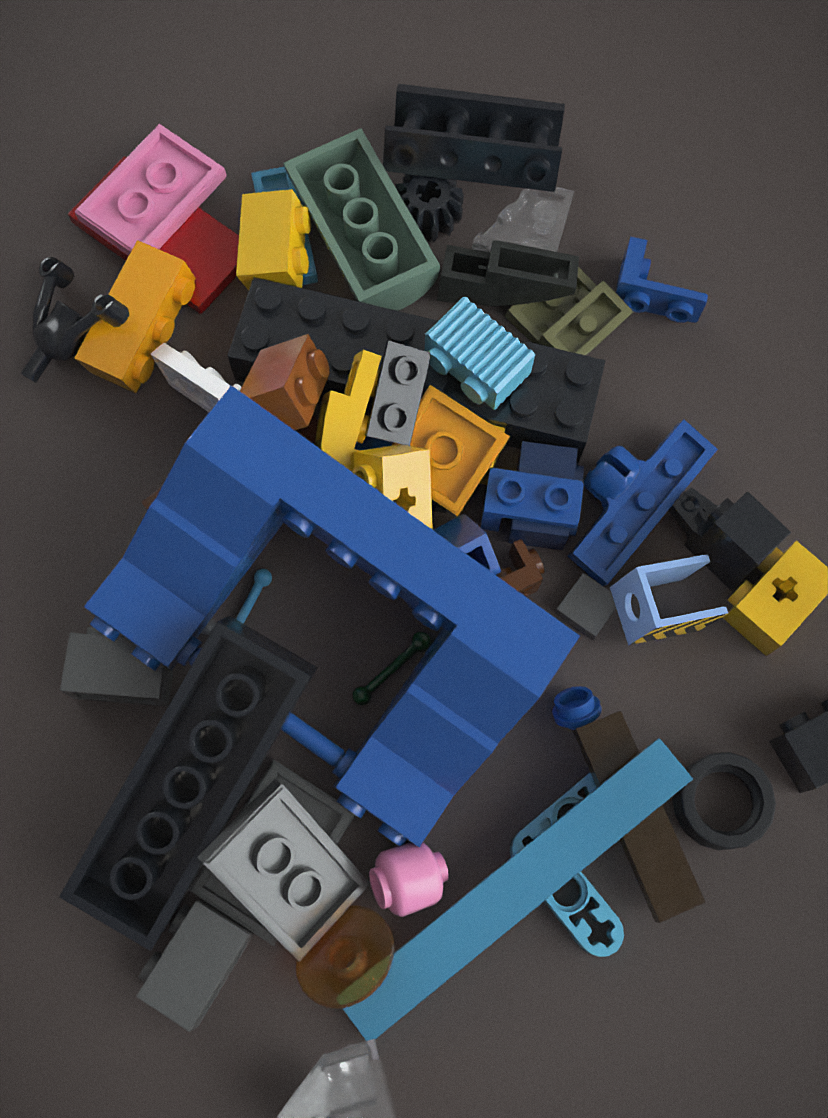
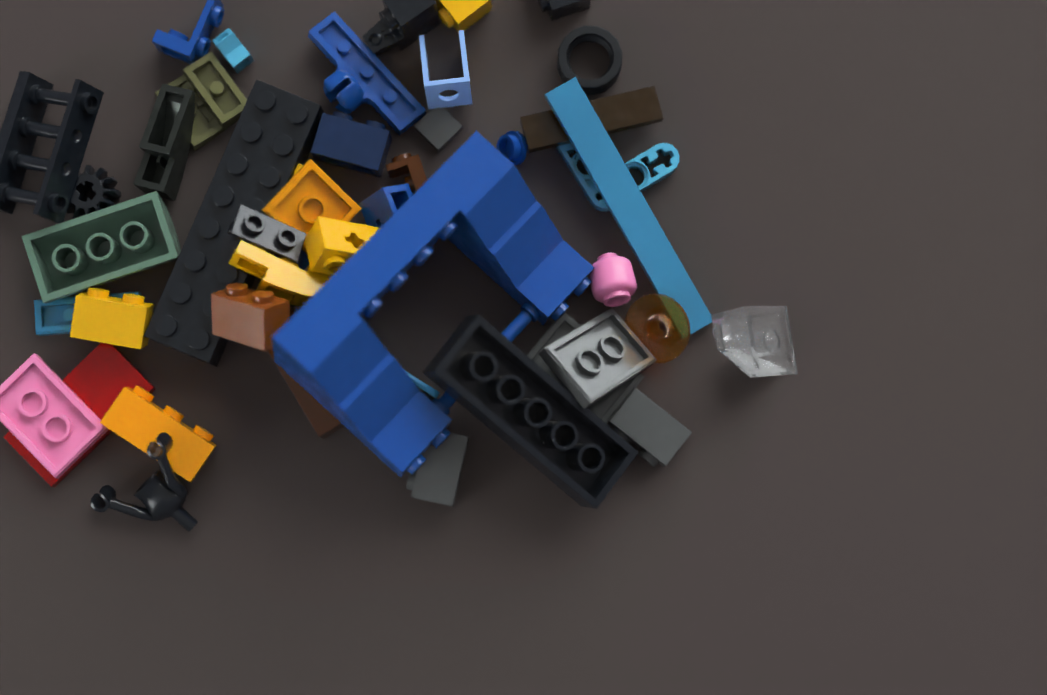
camera: 80 degrees left, 10 degrees up
white plate [150,343,242,412] -> none
dark green hinge [352,632,431,705] -> none
medium azure brick [424,297,535,410] -> none
clear wing [472,187,574,253] -> none
blue bracket [480,467,584,532] -> none
none -> medium azure piece [212,28,254,73]

